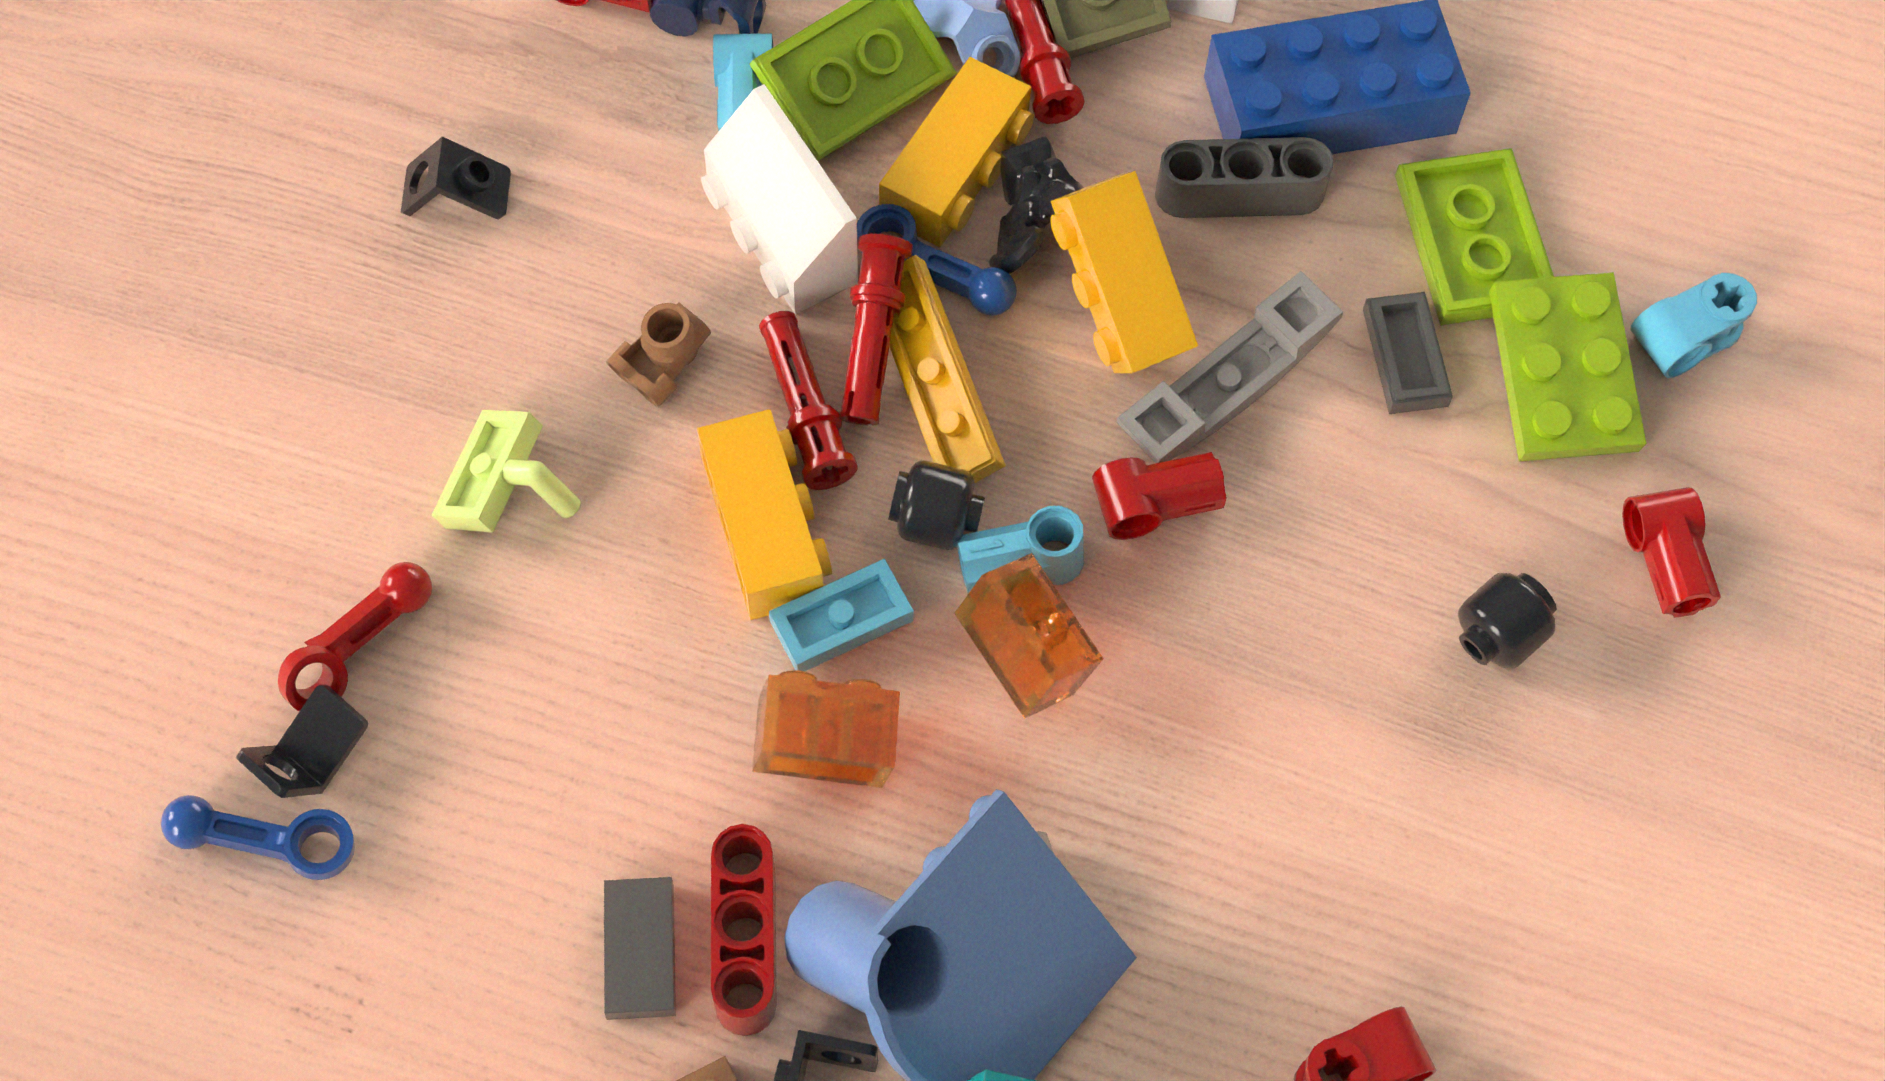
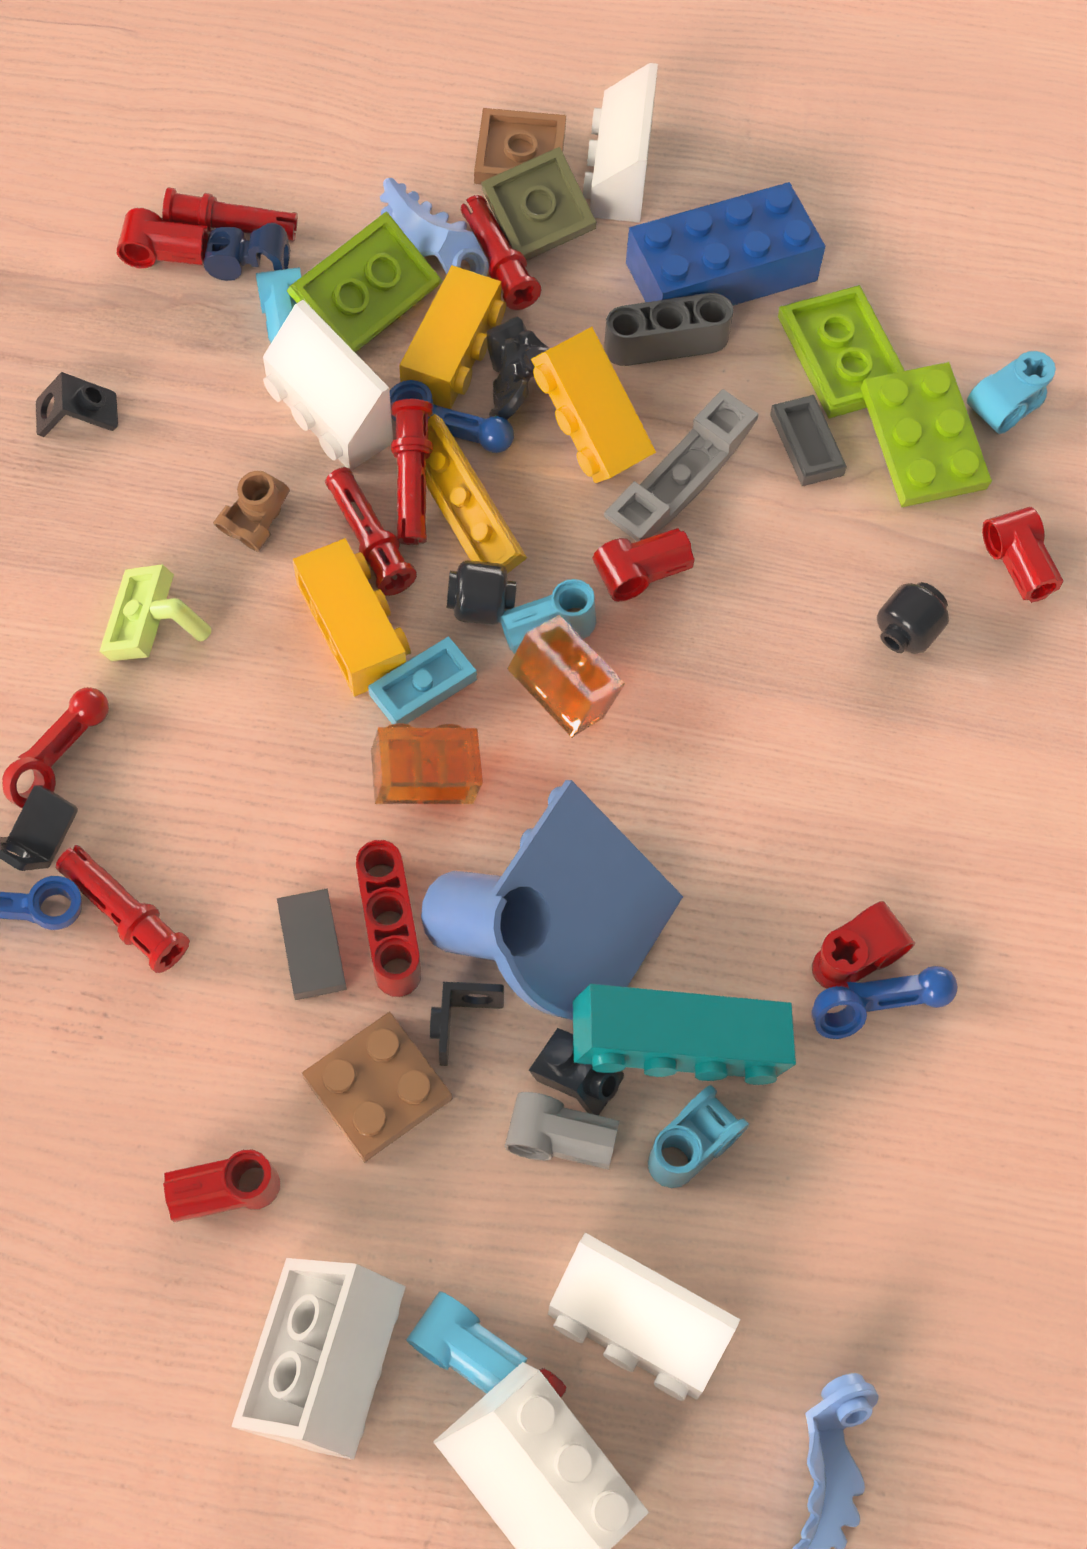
camera: 10 degrees left, 0 degrees up
none -> red pin [55,845,190,973]

